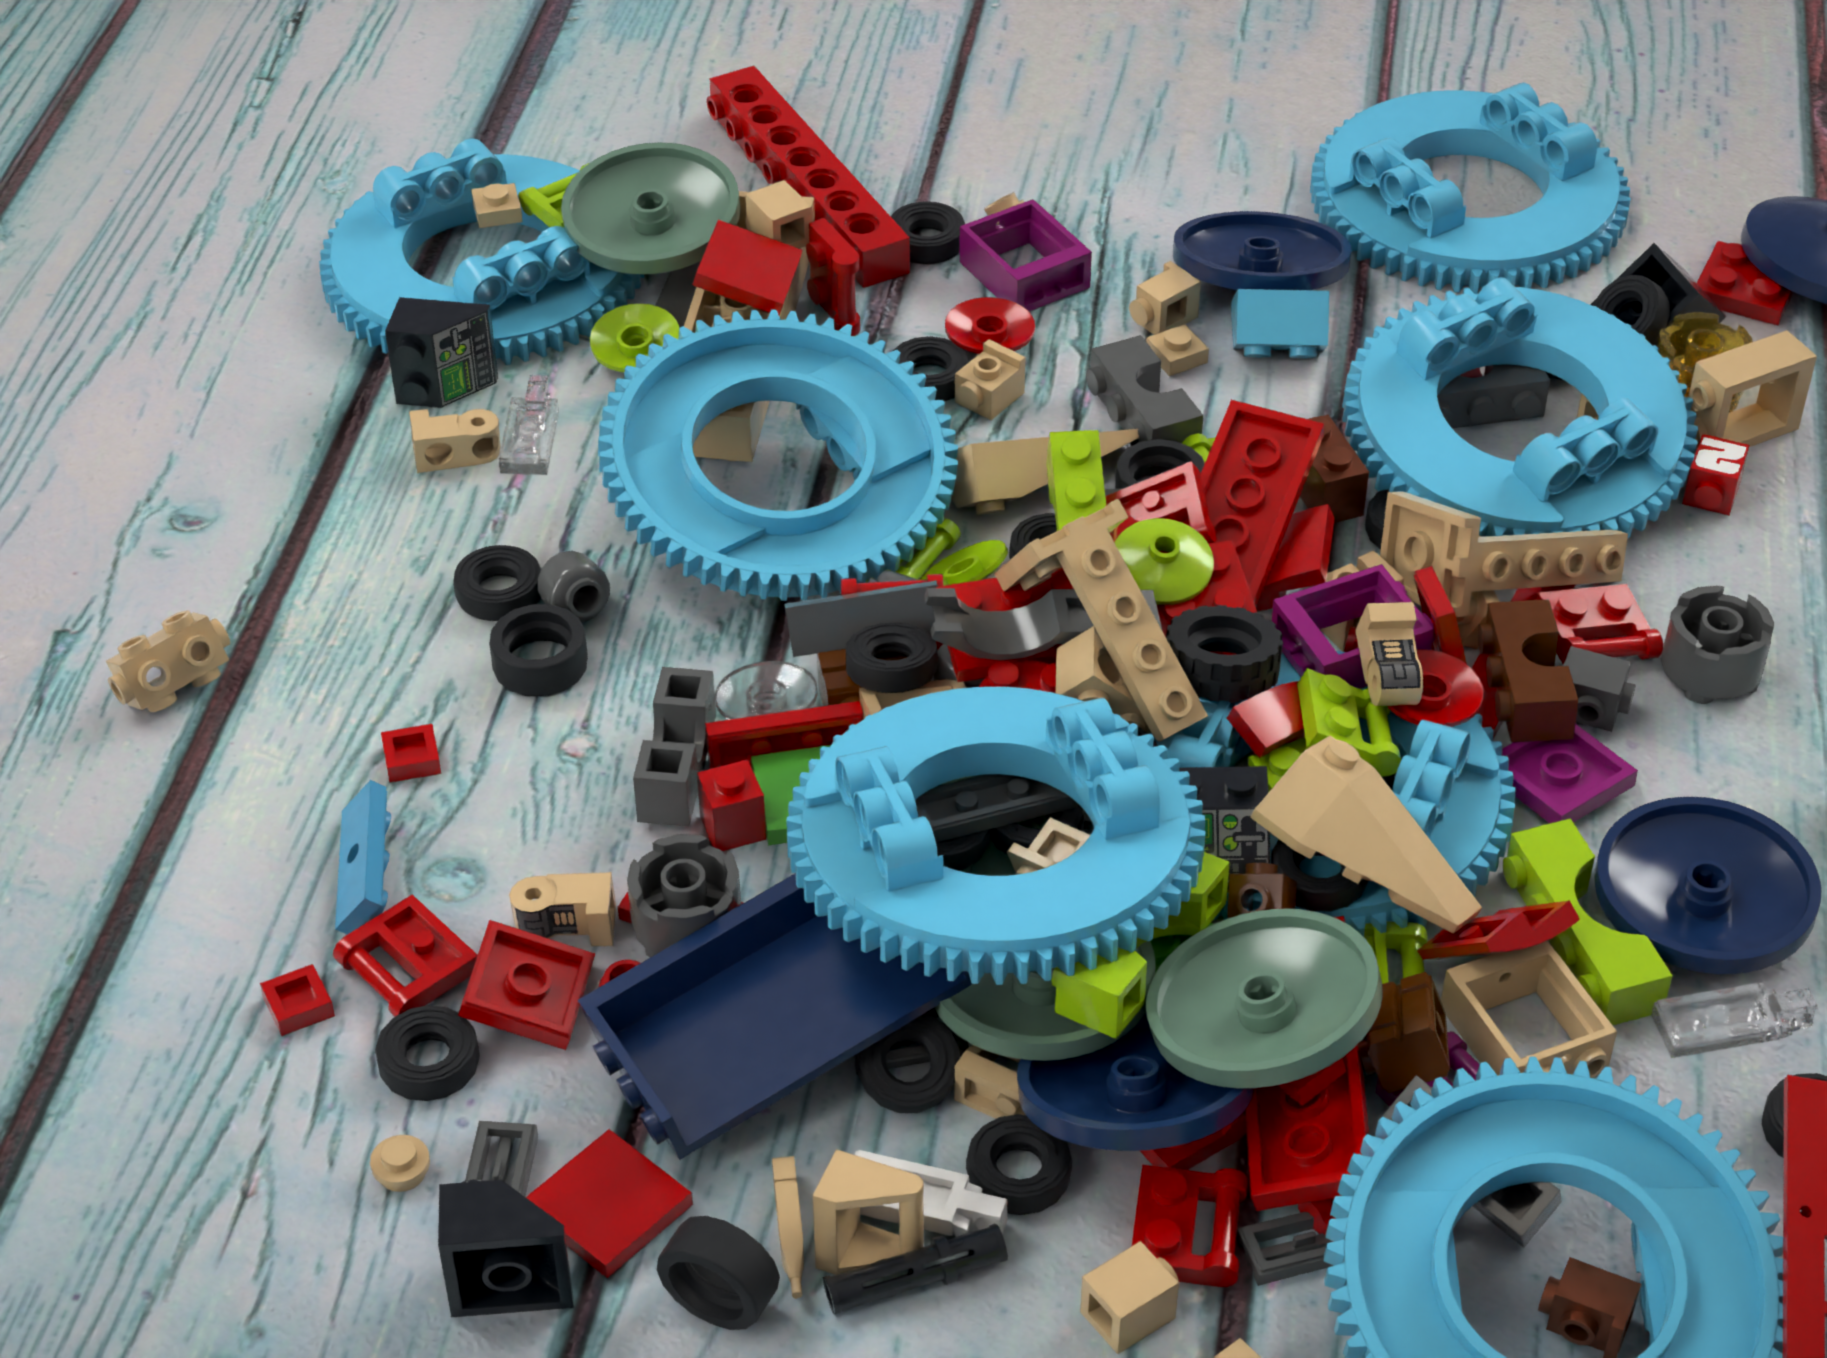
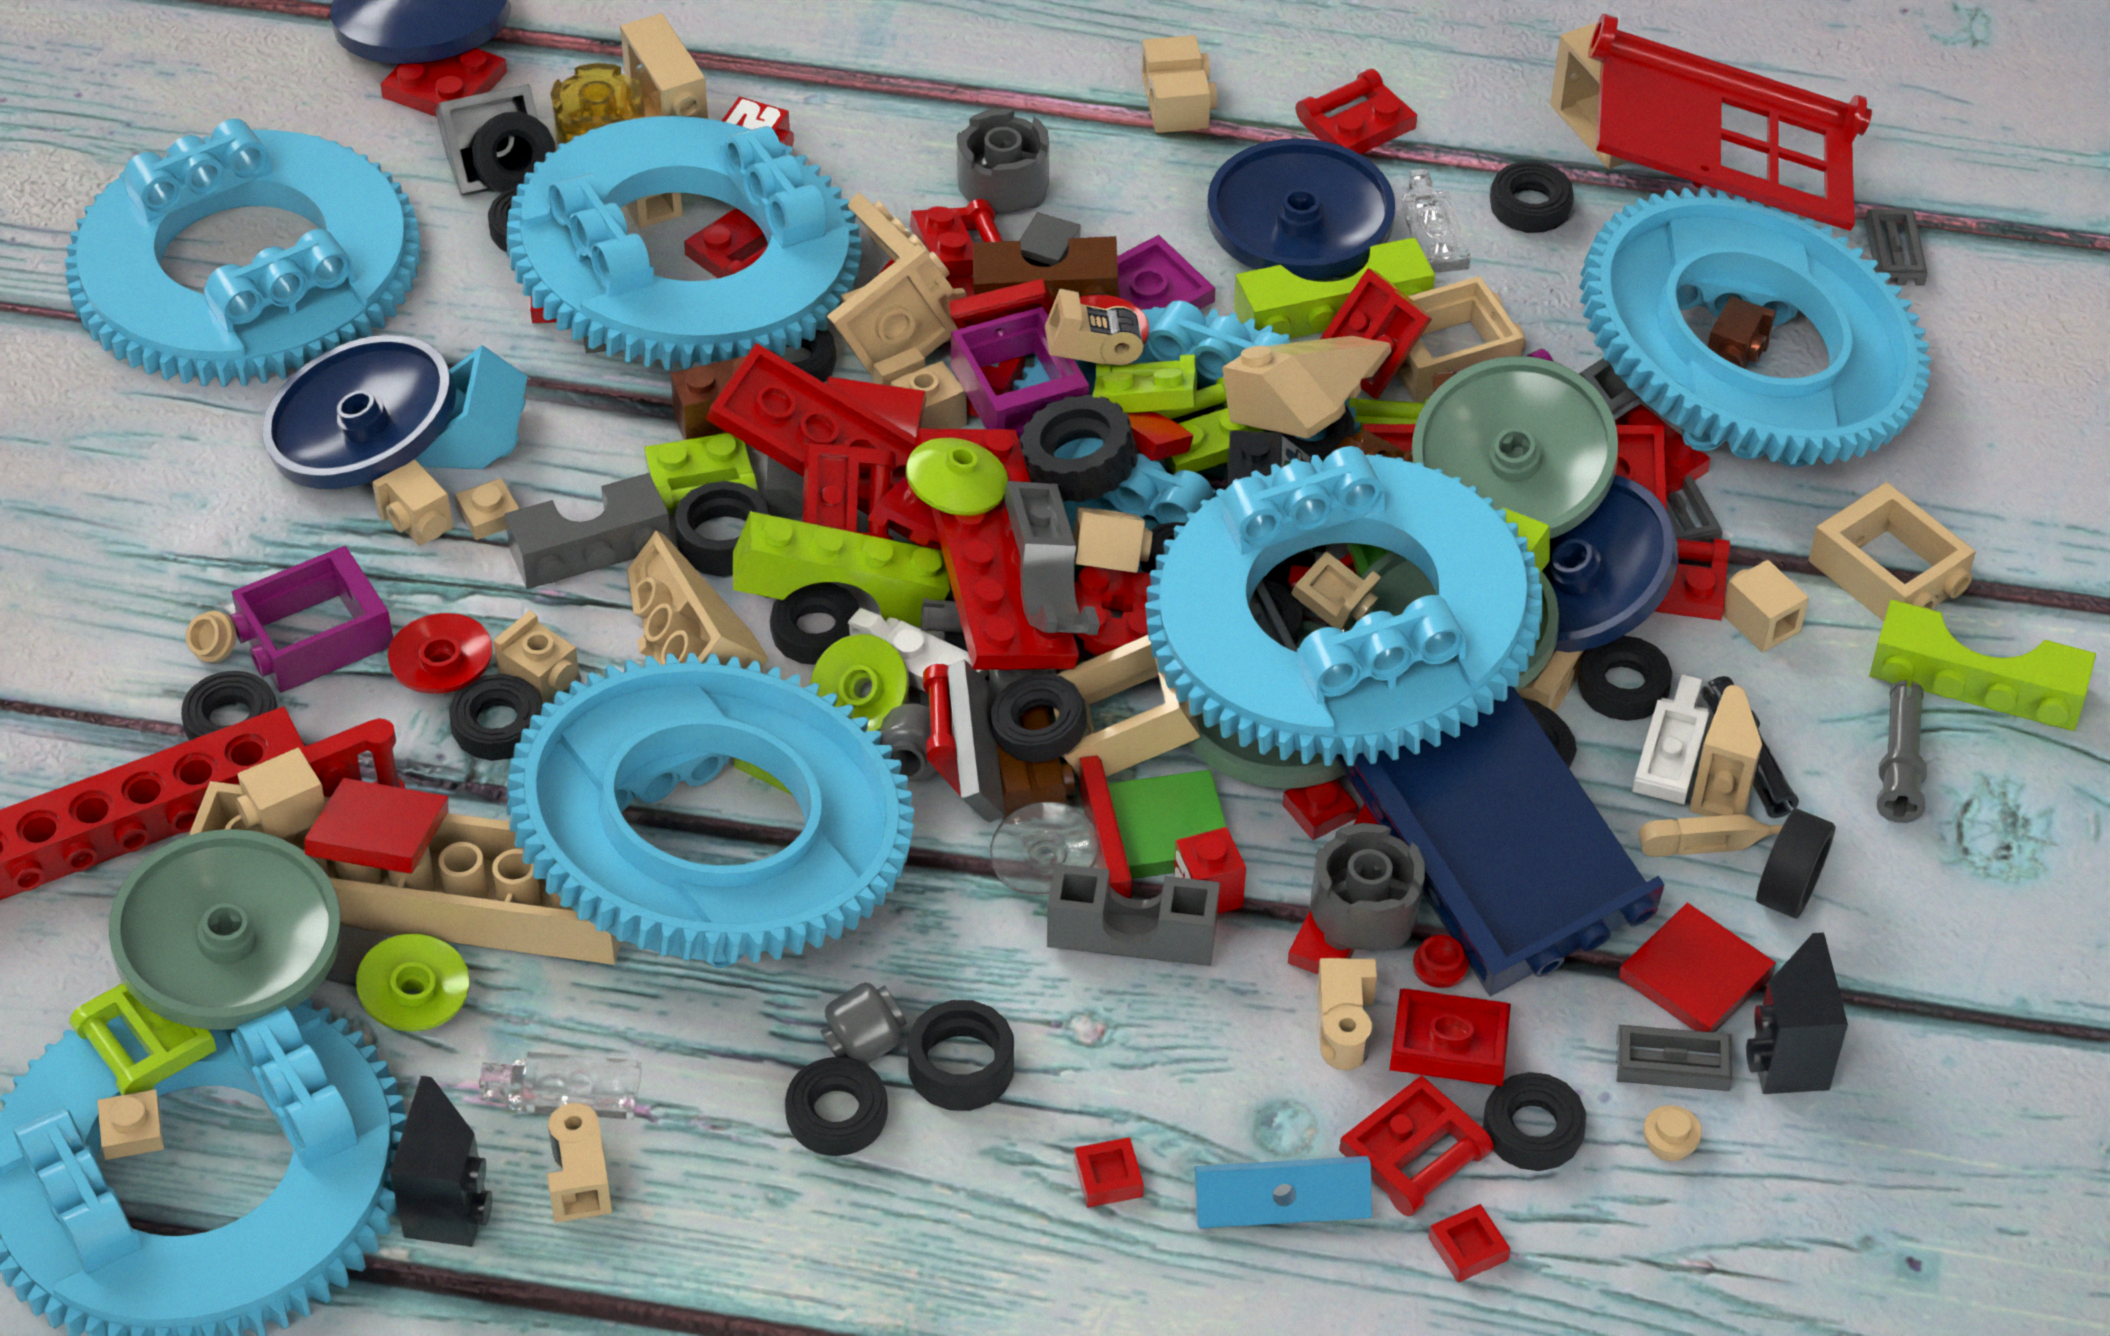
camera: 90 degrees left, 5 degrees up
tan bracket [994,499,1208,741] -> none

